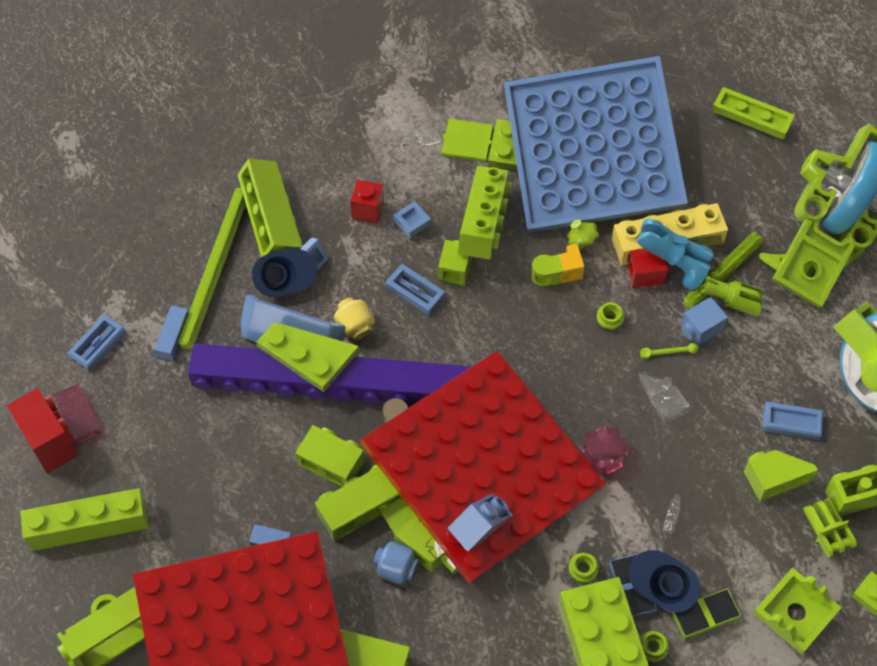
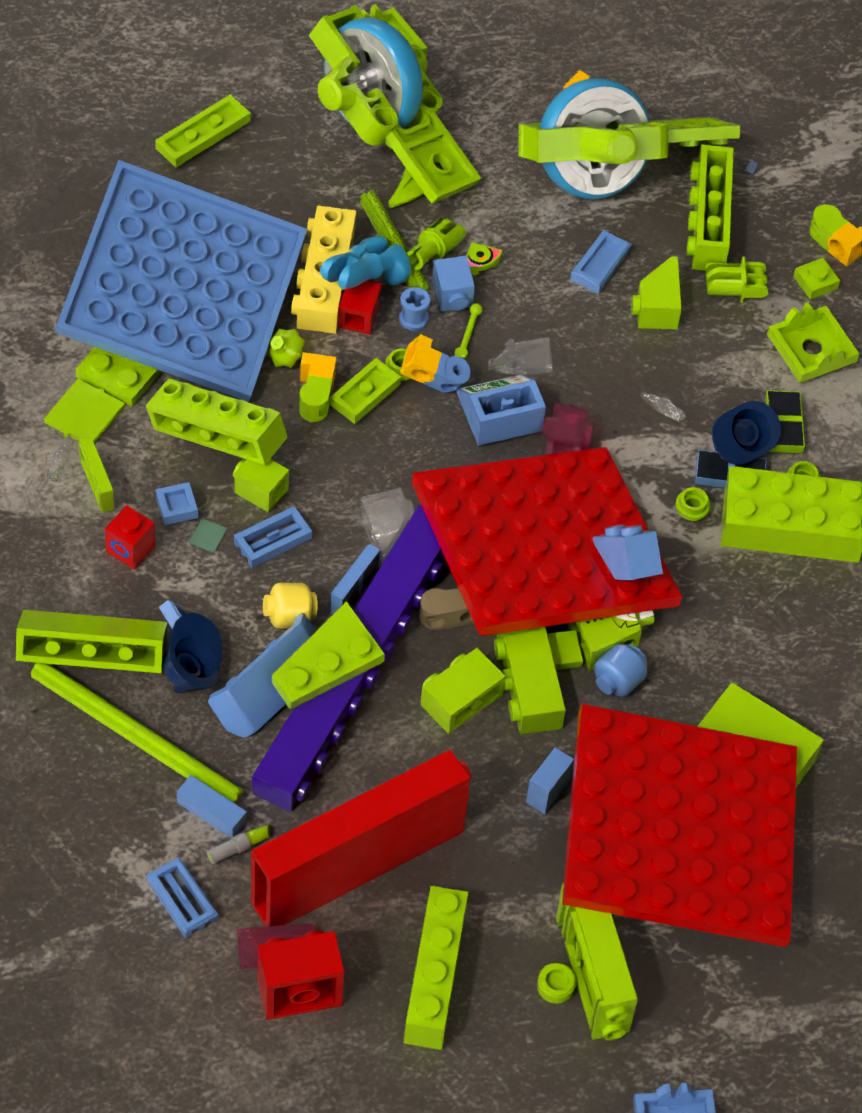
camera: 75 degrees left, 5 degrees down
none -> lime tile [78,436,114,513]
none -> sand green sticker [189,519,227,552]
none -> light grey piece [207,824,271,864]
none -> red brick [251,749,472,933]
none -> lime plate [330,358,401,424]
none -> medium blue tile [330,544,380,614]
none -> clear slope [359,488,415,569]
none -> medium blue bush [399,287,430,331]
none -> leg [400,334,471,393]
none -> medium blue slope [457,374,546,446]
none -> lime tile [466,242,503,275]

